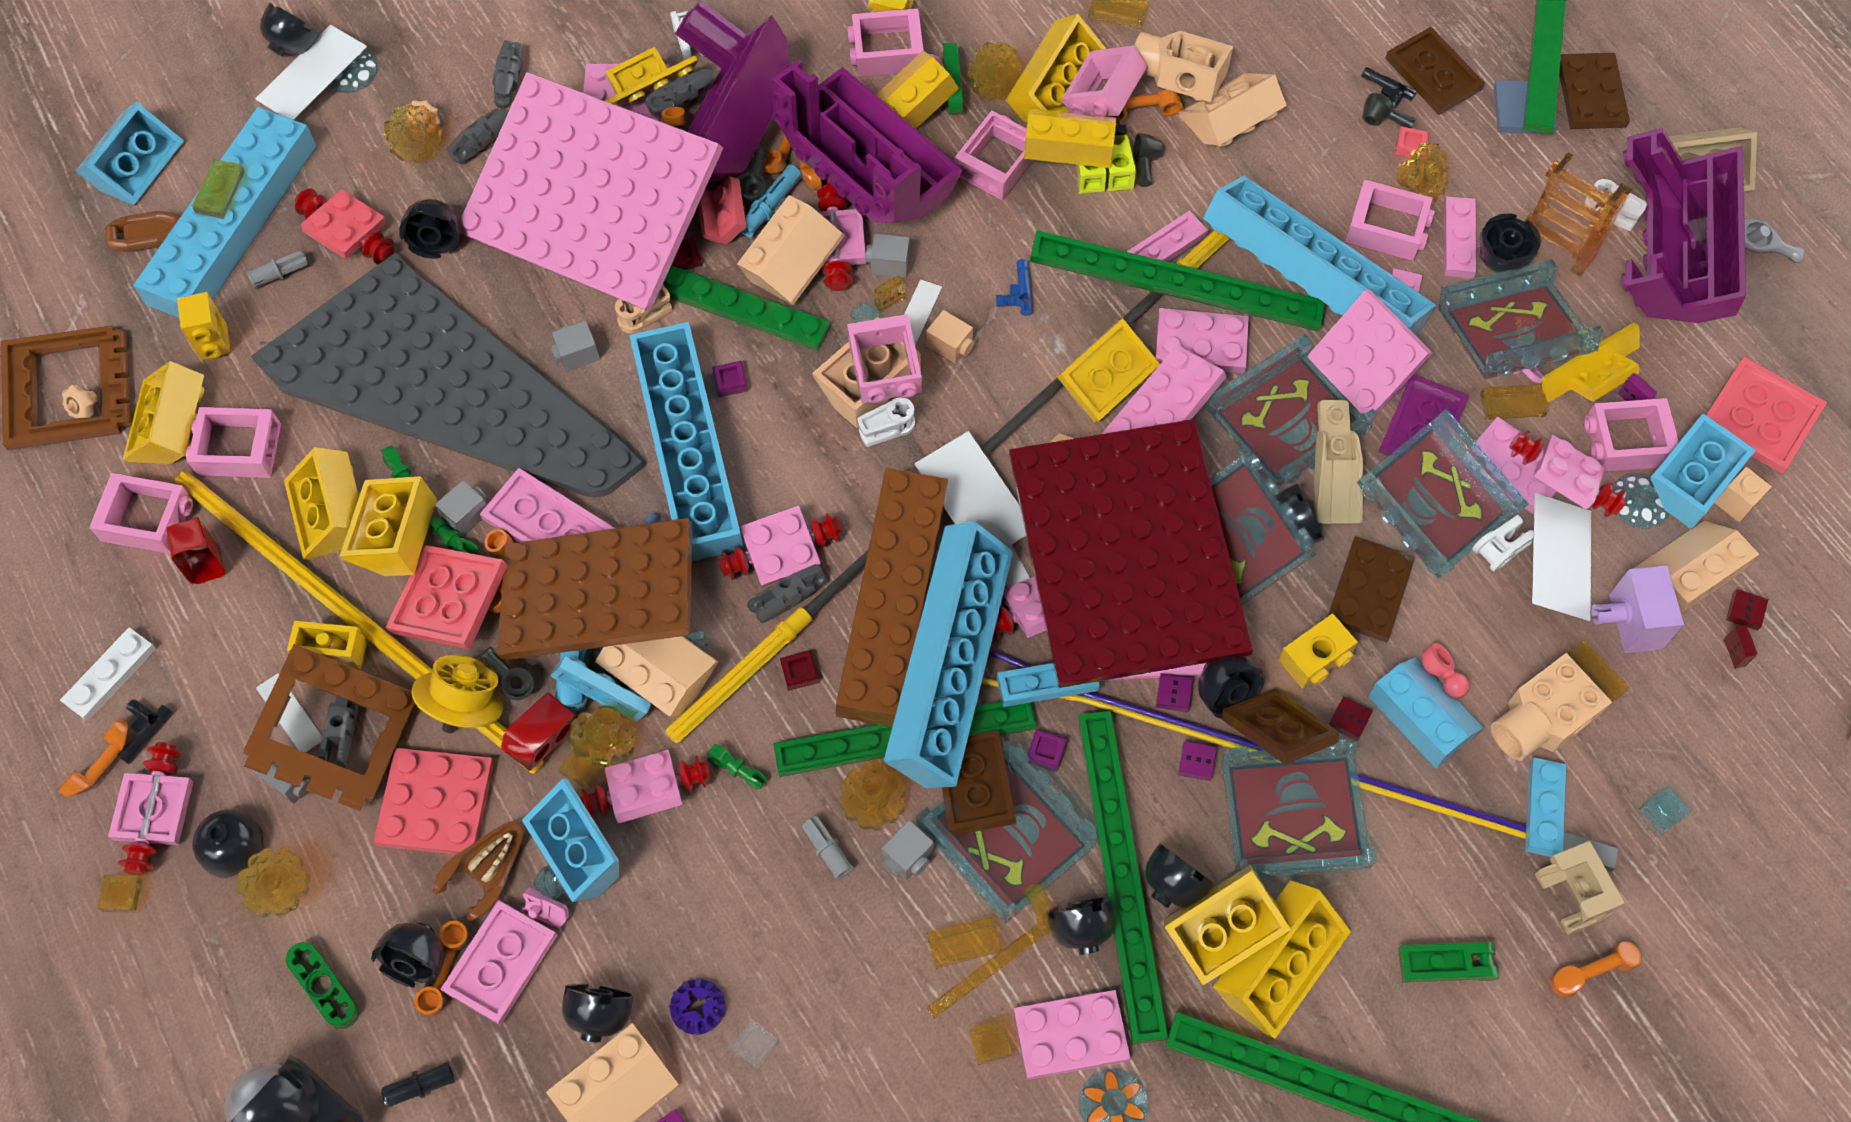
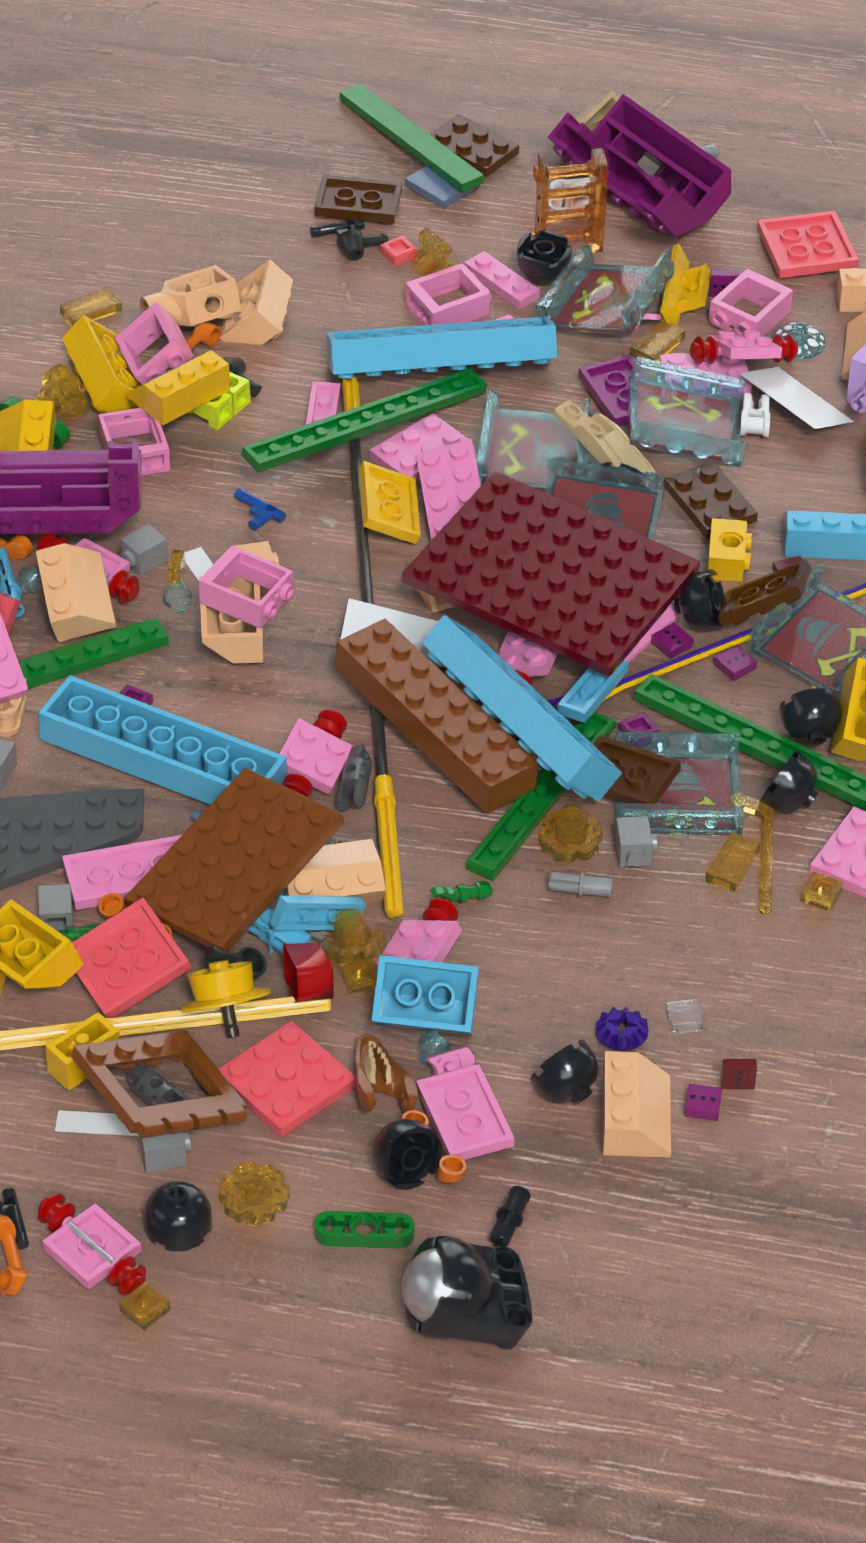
camera: 50 degrees left, 20 degrees down
dark red tile [780,650,819,691] -> none
white piece [857,397,916,447] -> none
bright pink plate [1307,290,1433,420] -> none
coral plate [1422,643,1470,699] -> none
medium azure slope [1650,413,1756,529] -> none

